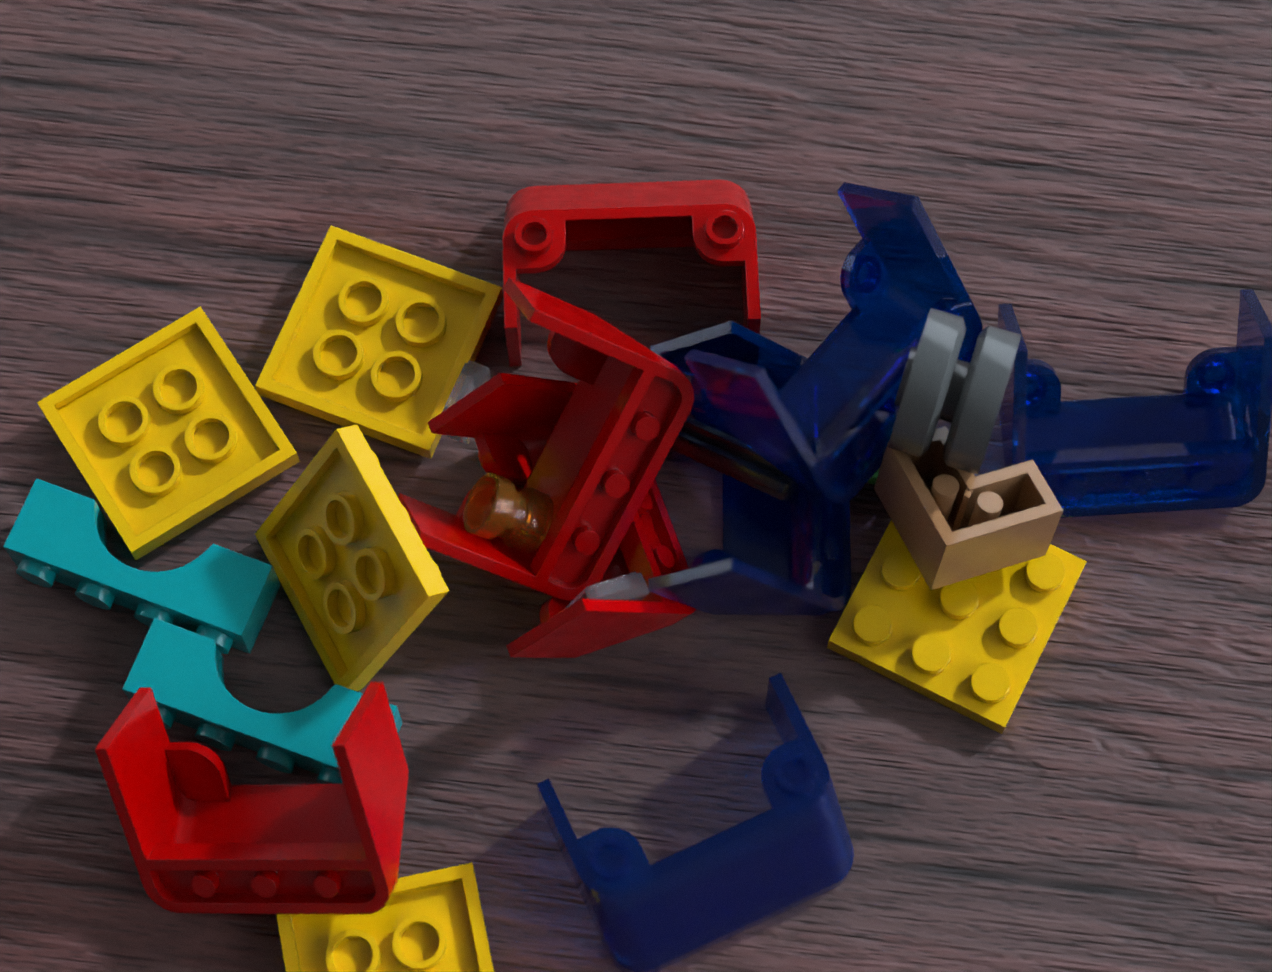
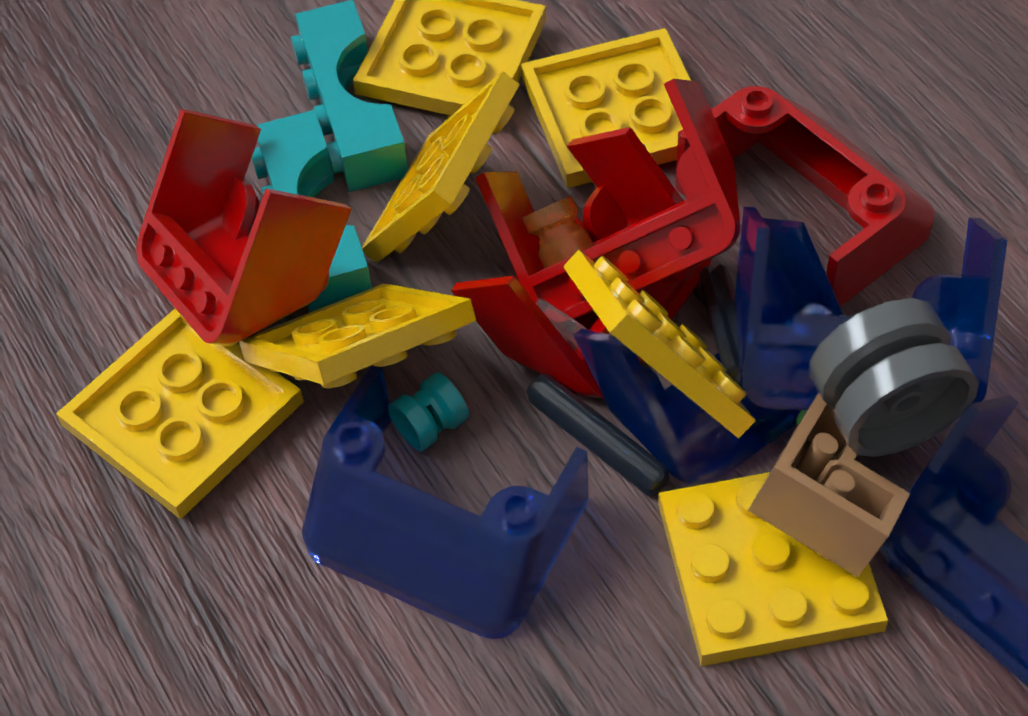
camera: 55 degrees right, 15 degrees down
none -> yellow plate [239,283,476,388]
none -> teal wheel [388,372,470,452]
none -> black axle [526,374,670,496]
none -> yellow plate [563,249,756,438]

